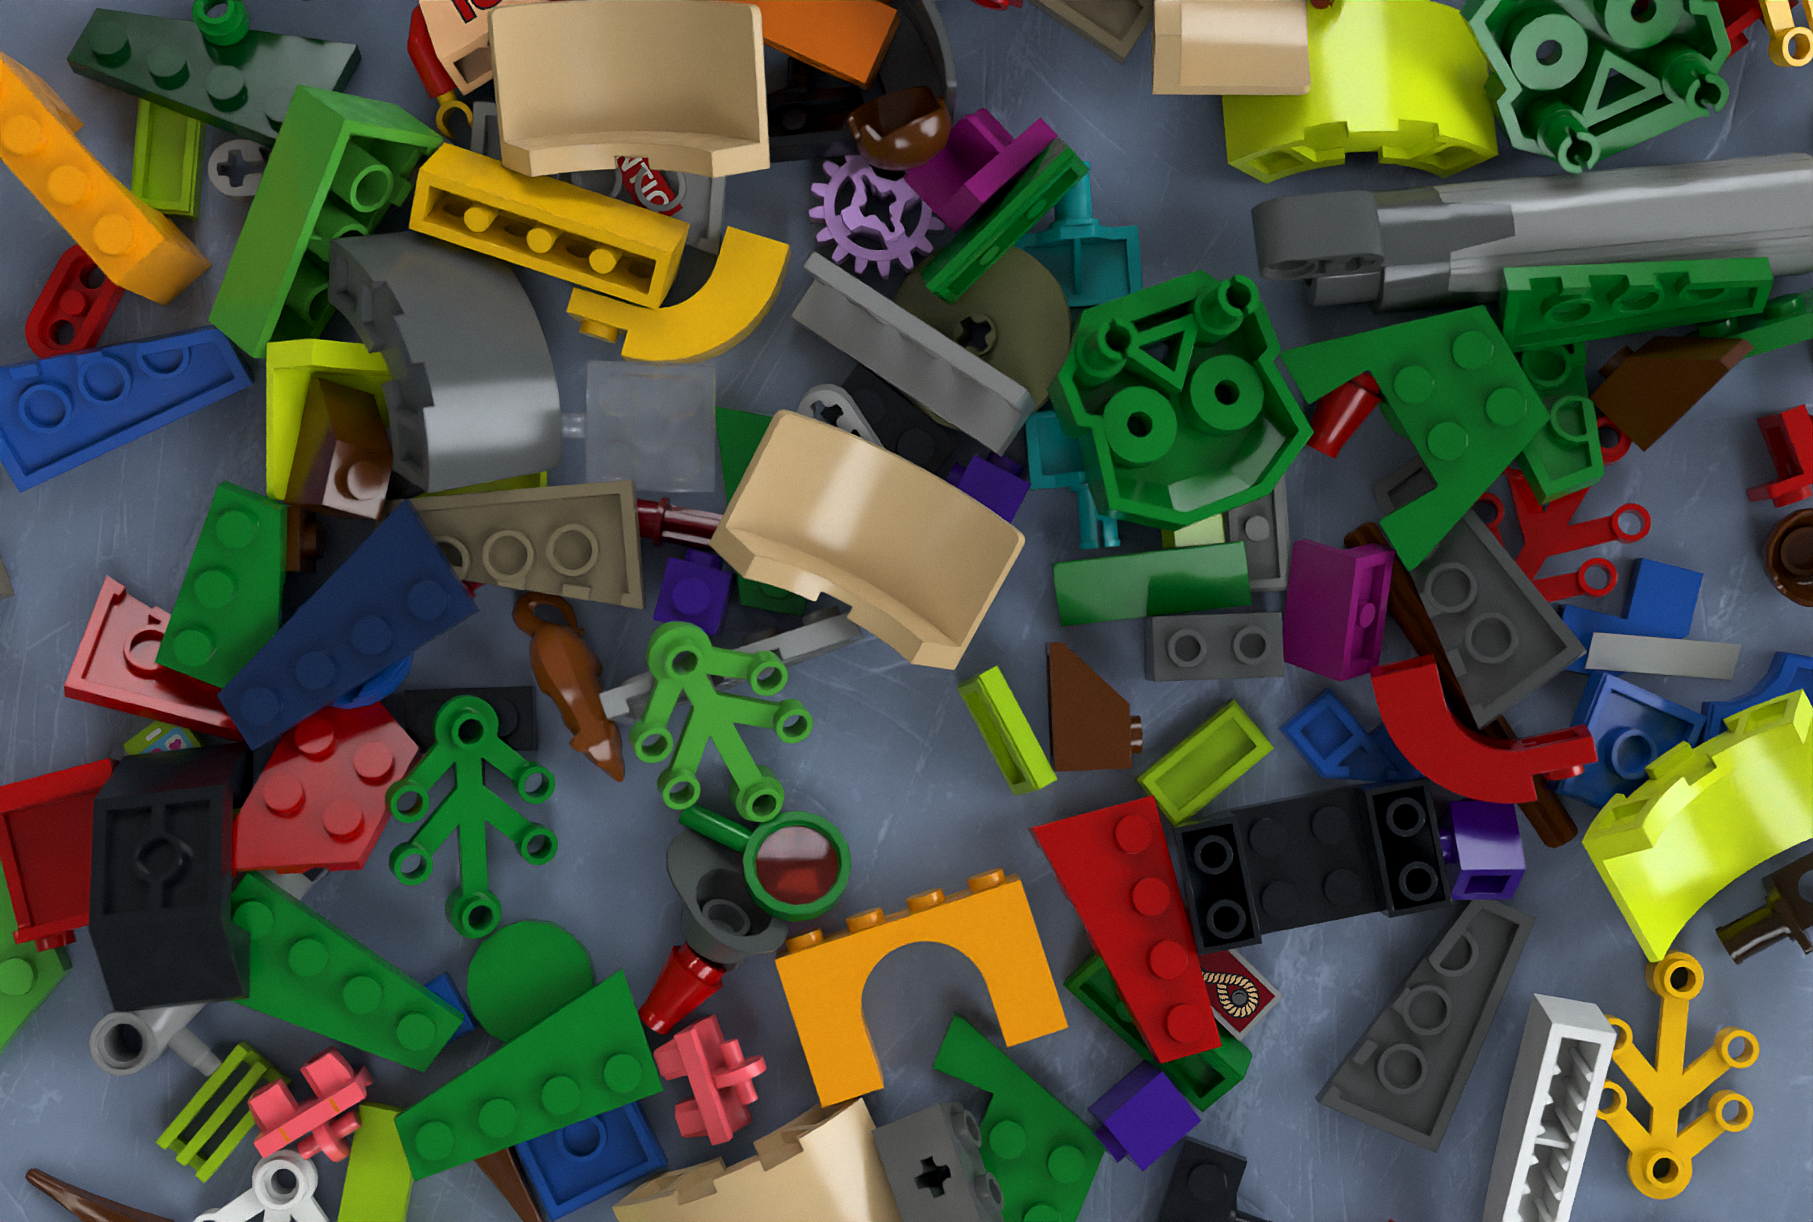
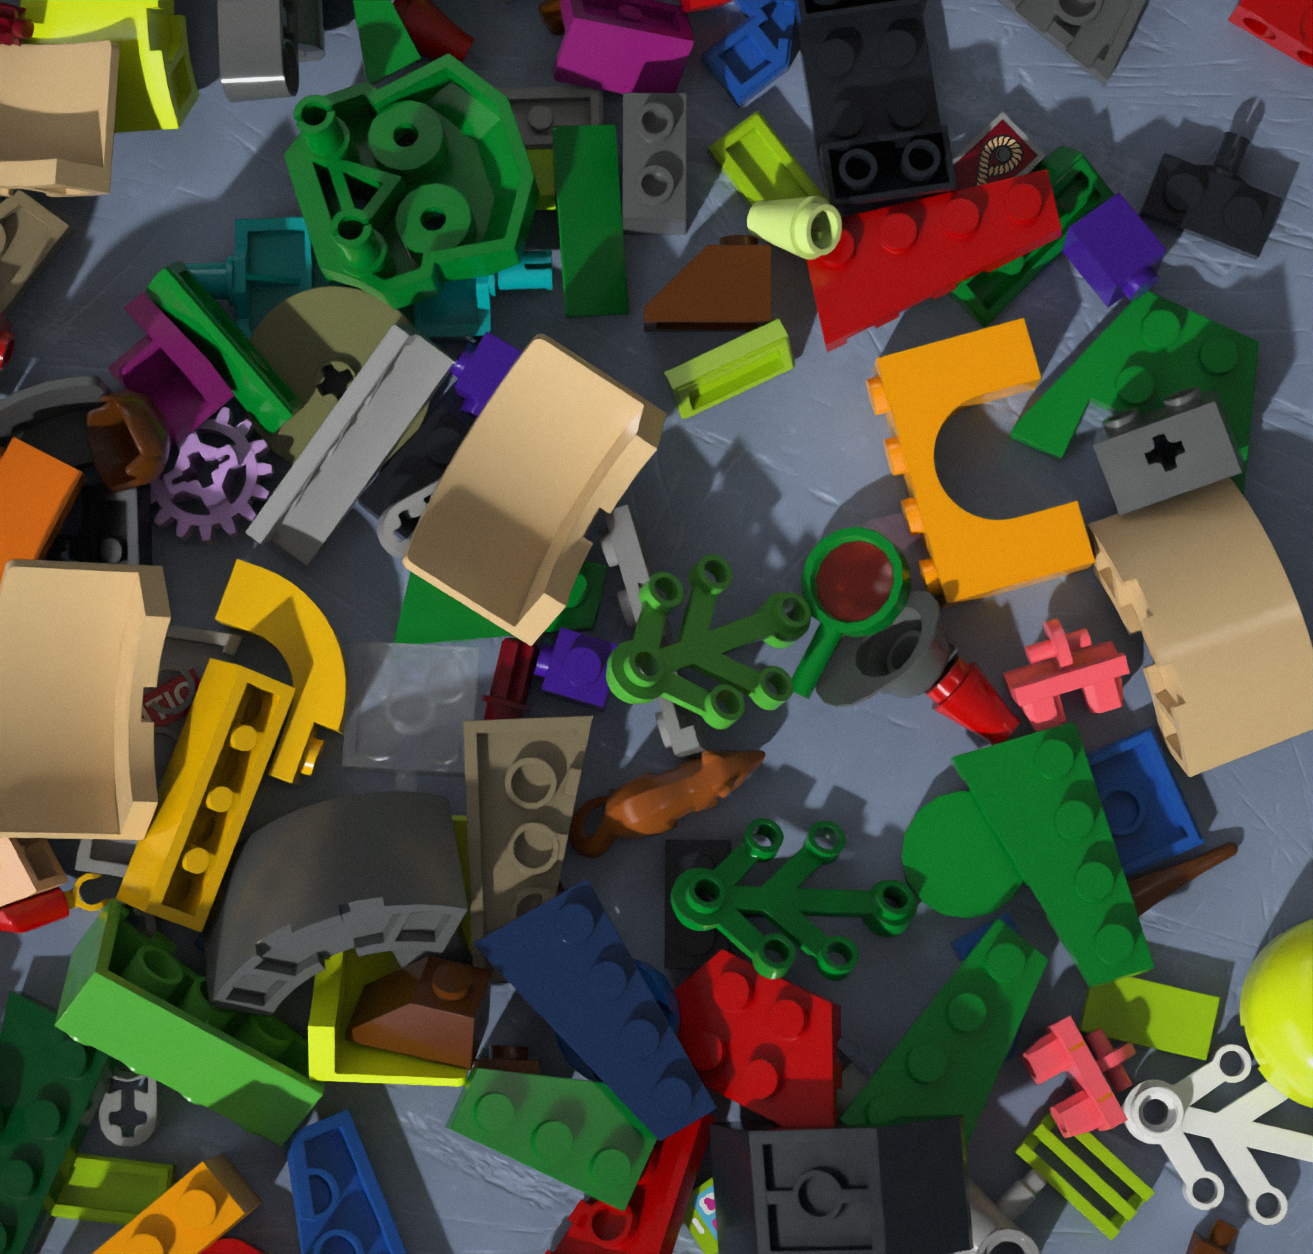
camera: 90 degrees left, 5 degrees down
none -> yellowish green cone [747,196,842,260]

